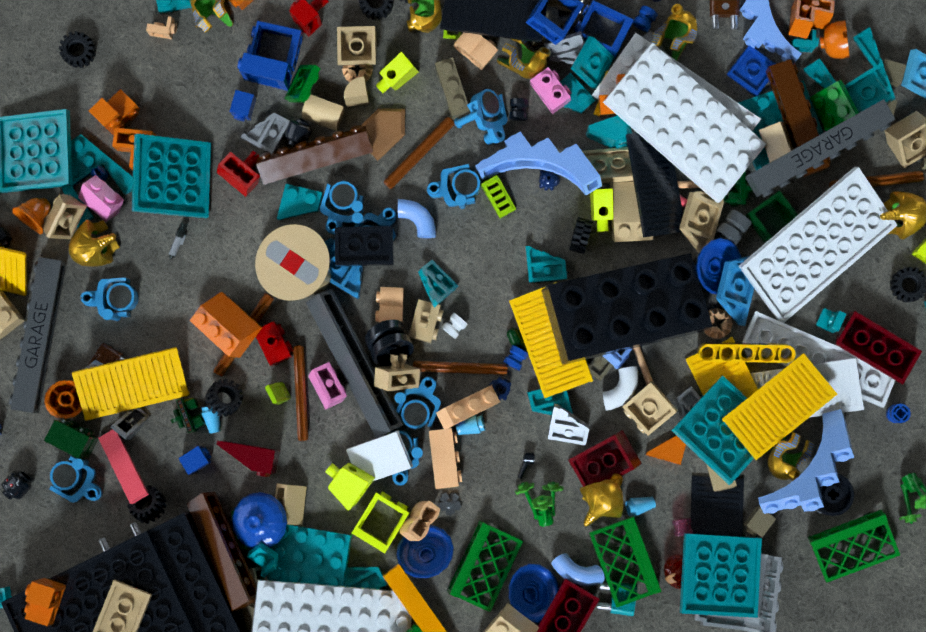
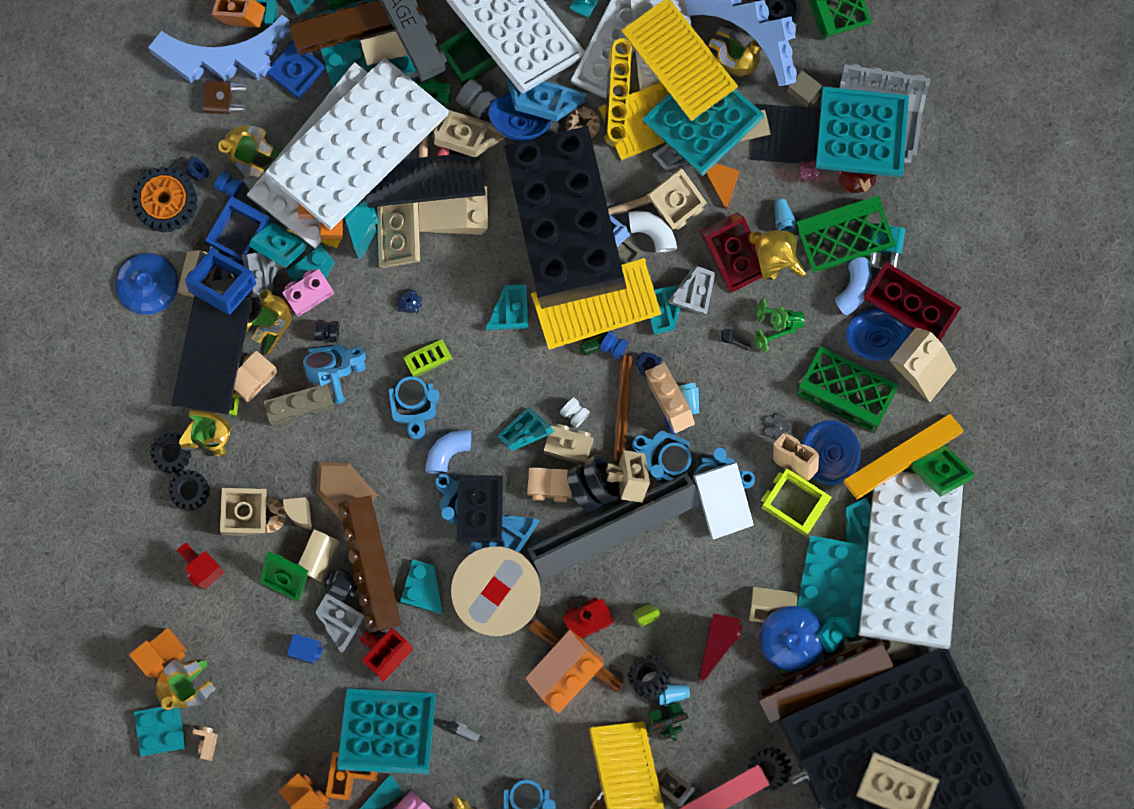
camera: 85 degrees left, 5 degrees down
blue brick [178,446,211,475] -> none
blue window [237,53,293,91] -> none
blue window [247,21,303,71] -> none
dark orange axle [293,345,308,441] -> none
bright pink brick [308,362,347,410] -> none
dark azure piece [320,181,364,235] -> none
neon yellow torso [326,463,375,511] -> none
neon yellow torso [376,52,419,94] -> none
dark orange axle [384,117,455,189] -> none
light nougat brick [429,428,462,489] -> none
light blue arch [475,131,602,195] -> none
black tyre [569,217,593,254] -> none
neon yellow torso [590,189,613,232] -> none

